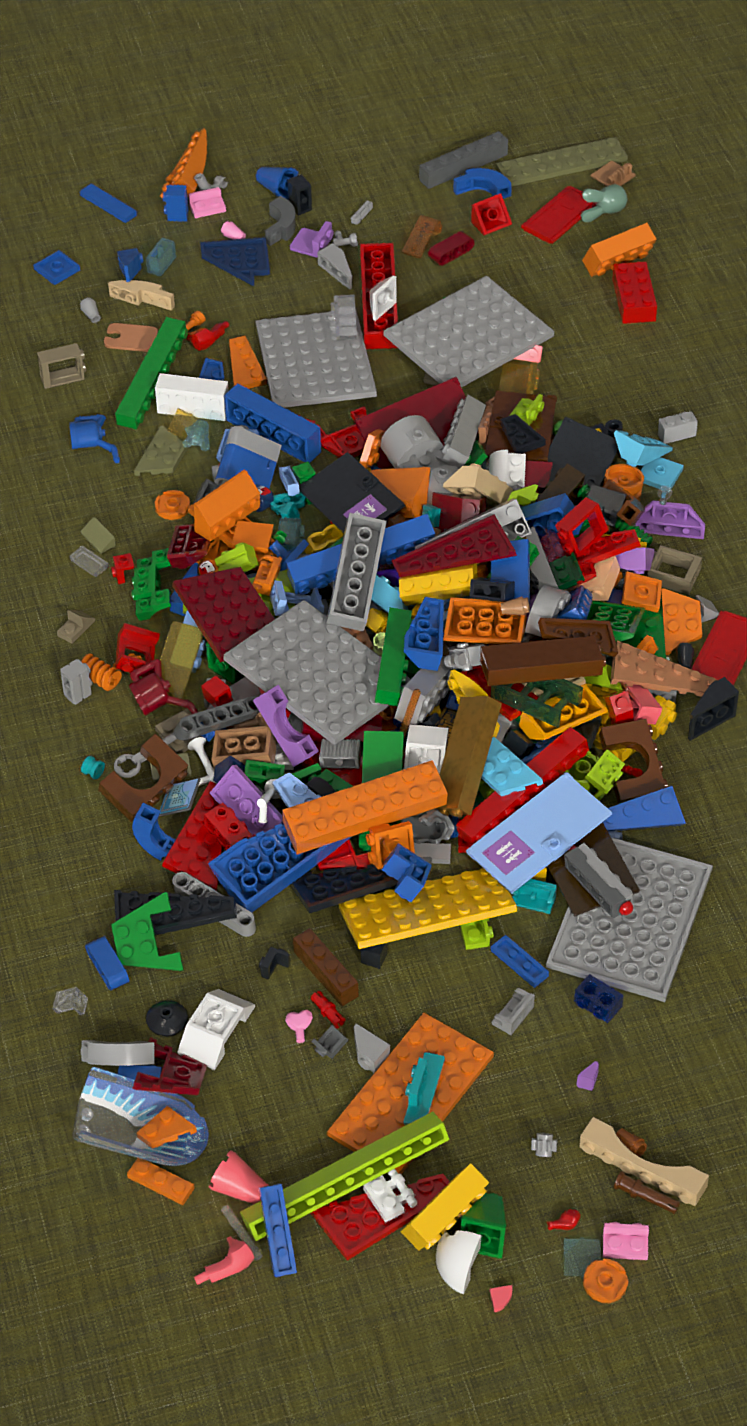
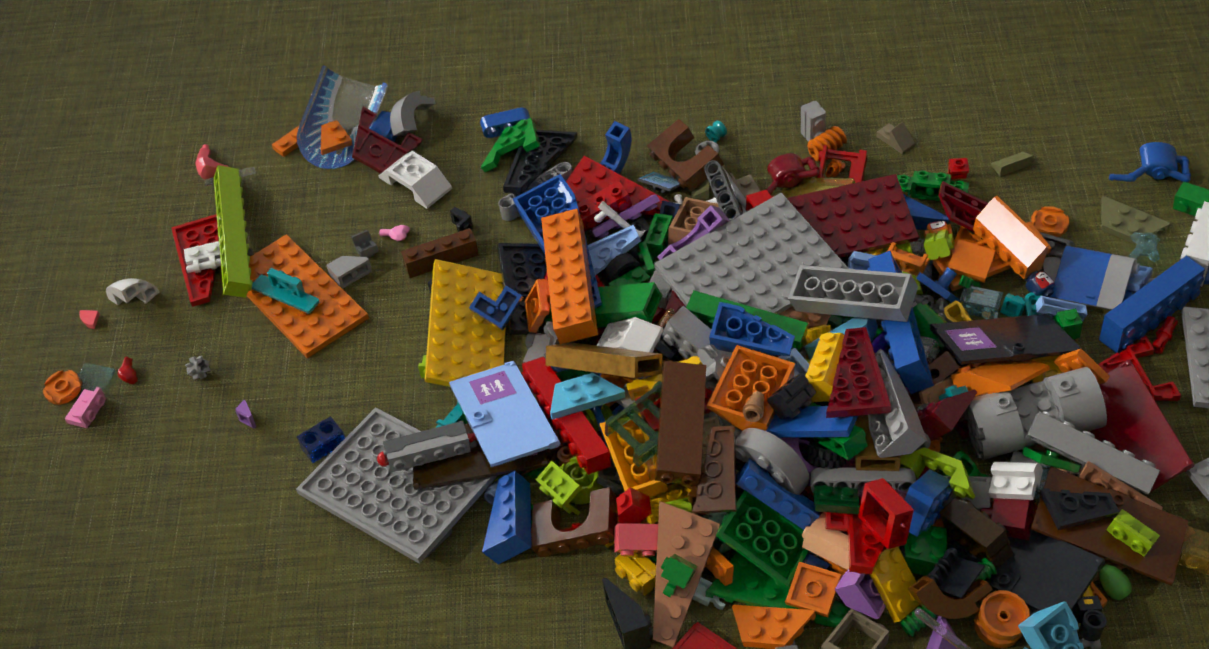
camera: 110 degrees right, 0 degrees up
clear bracket [52,987,88,1015] -> none
clear tile [70,545,109,577] -> none
black dish [146,1000,188,1037] -> none
clear yellow piece [167,408,204,444] -> none
coral cone [208,1150,269,1204] -> none
blue plate [259,1183,297,1277] -> none
red pin [311,991,346,1028] -> none
yellow brick [401,1163,489,1251] -> none
tan slope [443,464,513,510] -> none
green slope [460,1193,506,1259] -> none
blue plate [491,935,549,988] -> none
light grey hinge [492,988,535,1035] -> none
tan arch [580,1117,709,1206] -> none
reddish brown pin [614,1171,680,1215] -> none
dark orange cone [616,1128,647,1157] -> none
black cone [676,643,695,669] -> none
none -> green brick [661,554,698,597]

